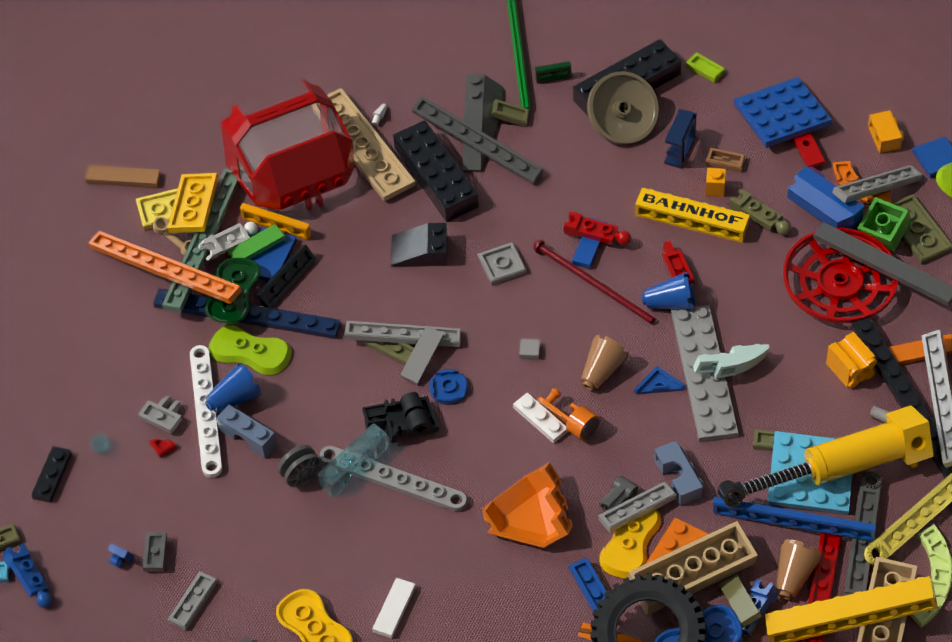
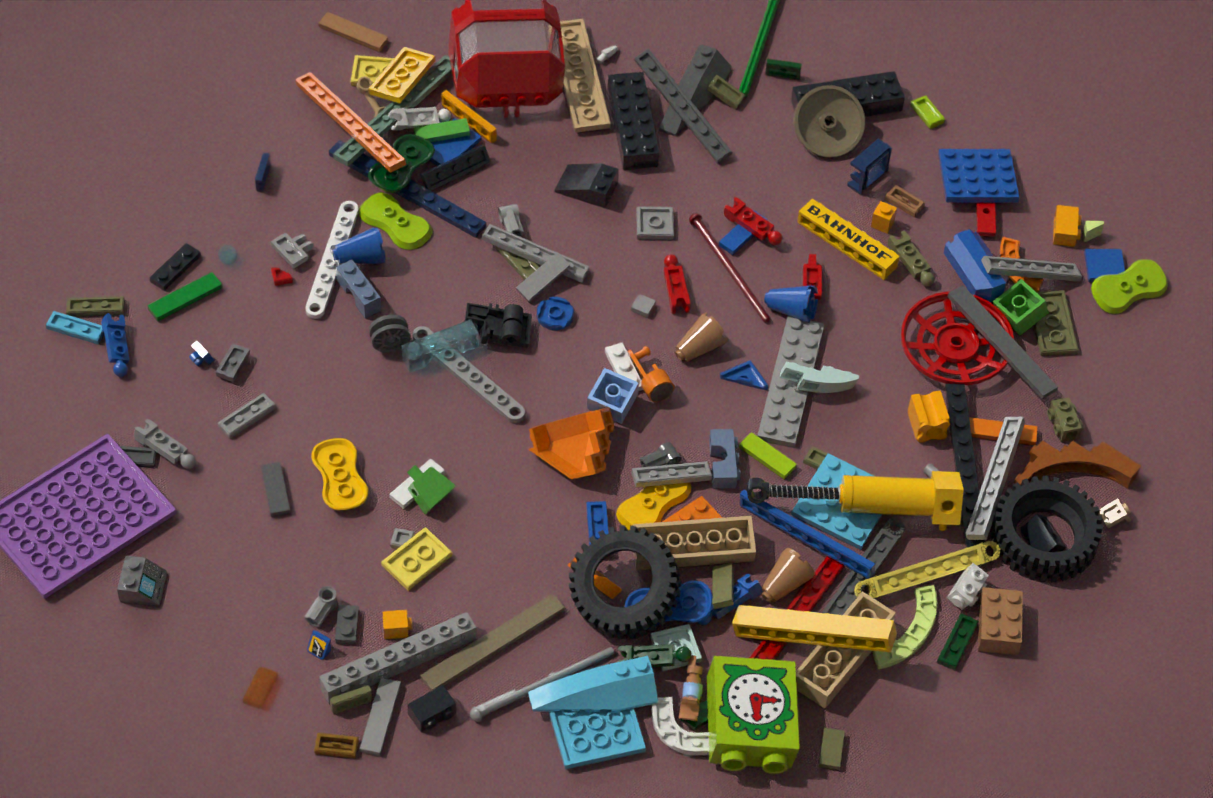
camera: 15 degrees right, 0 degrees up
none -> green tile [147,272,222,322]
none -> dark blue tile [255,152,271,193]
none -> bright green torso [407,465,456,514]
none -> light grey piece [498,204,523,237]
none -> light blue brick [587,368,639,424]
none -> red plate [663,254,690,314]
none -> lime tile [739,432,797,479]
none -> yellowish green slope [1083,221,1104,242]

